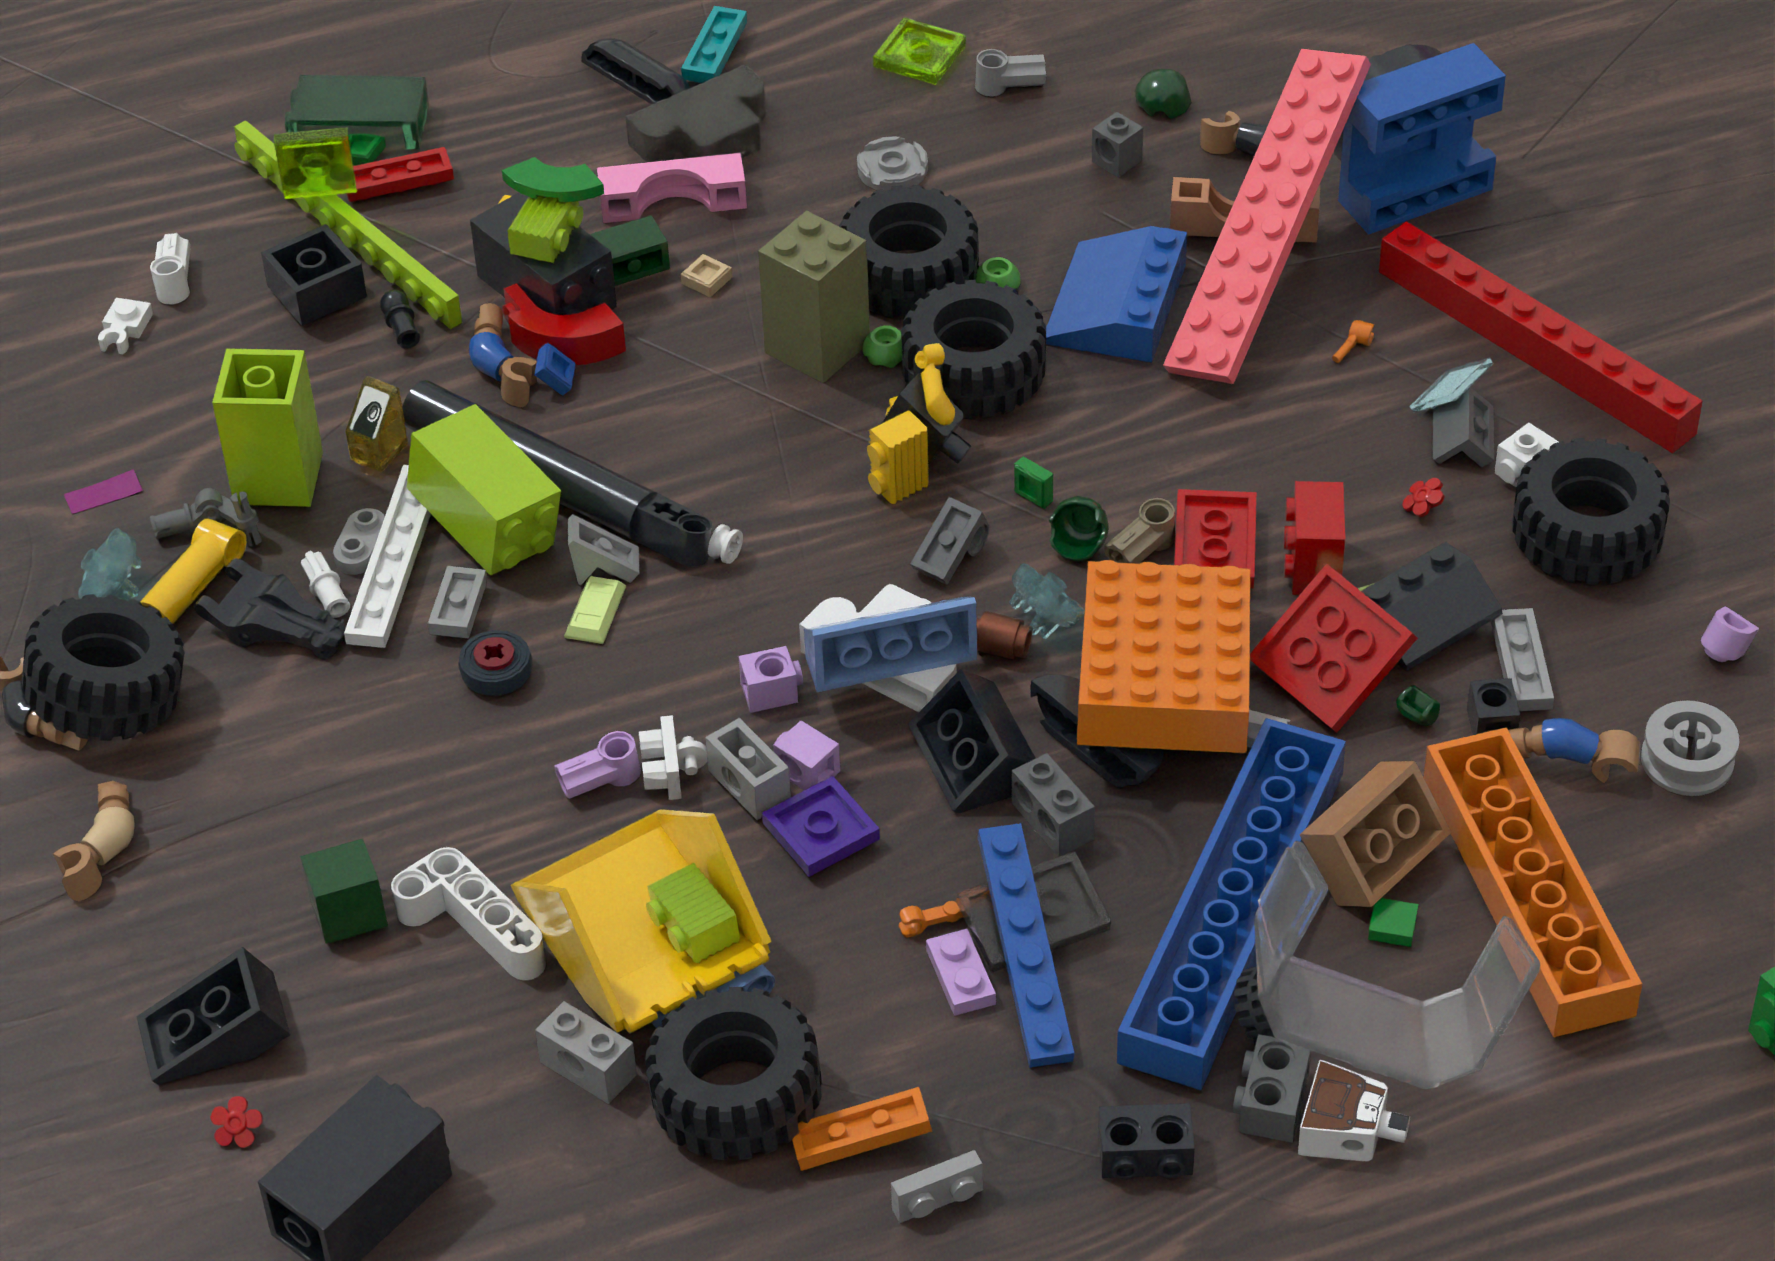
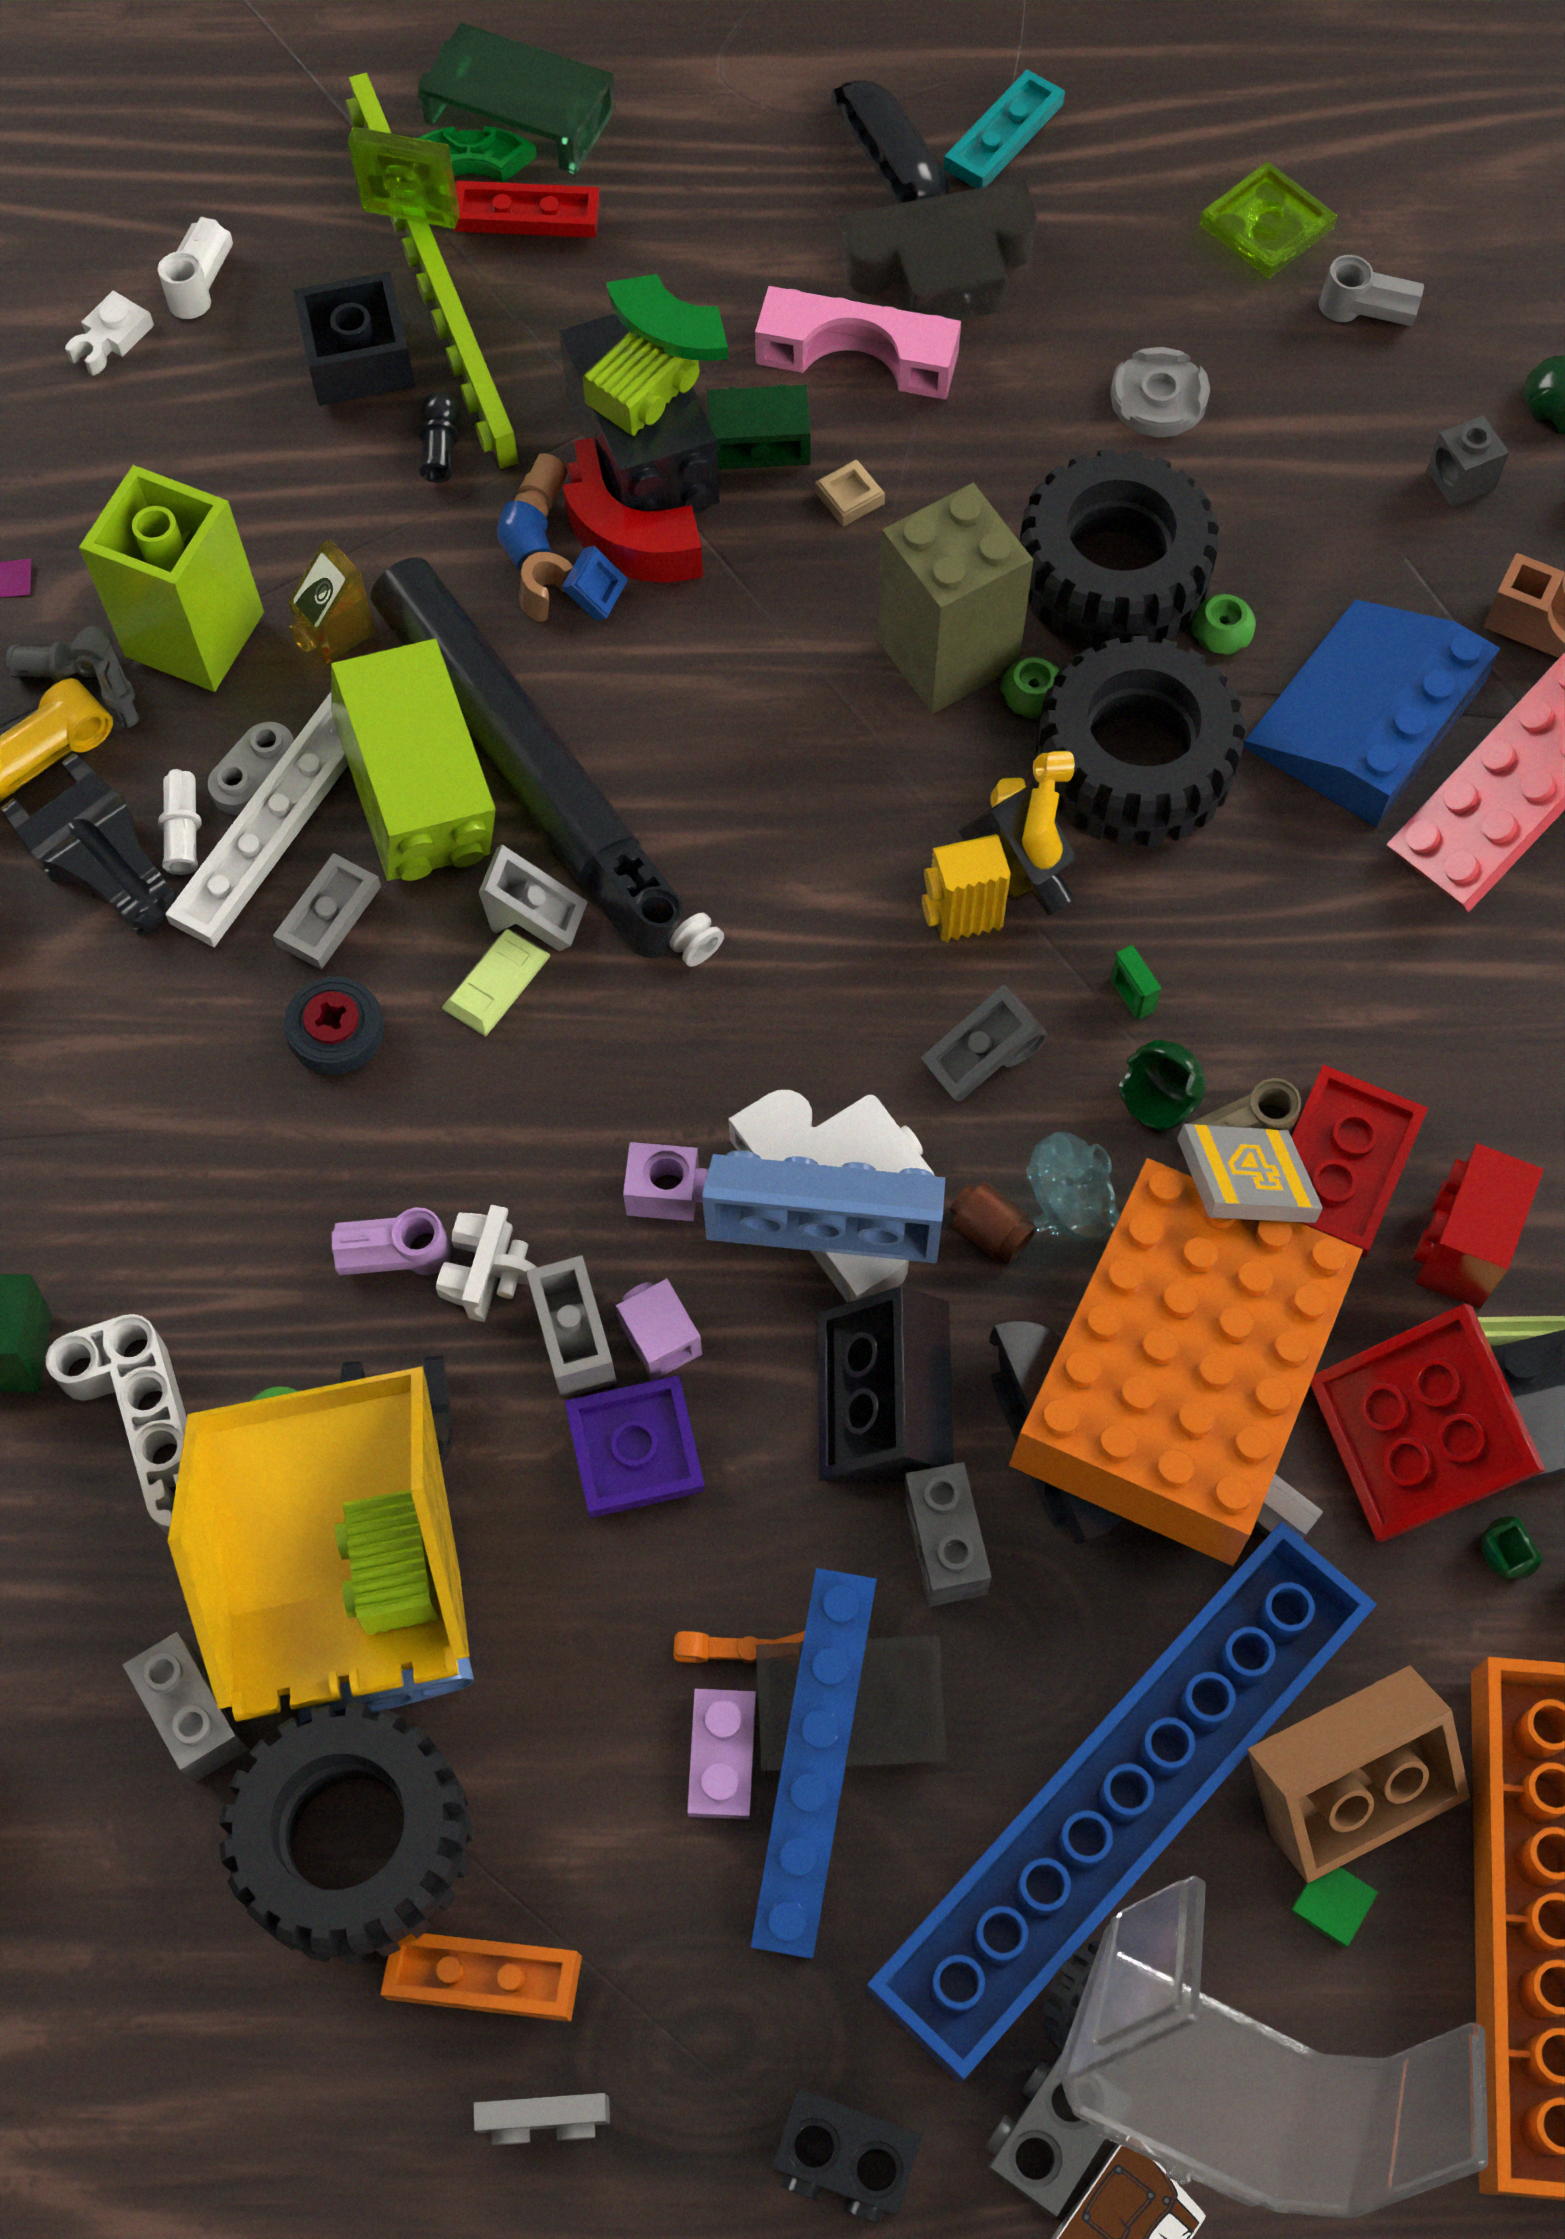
camera: 20 degrees right, 20 degrees up
none -> light grey tile [1177,1124,1323,1223]

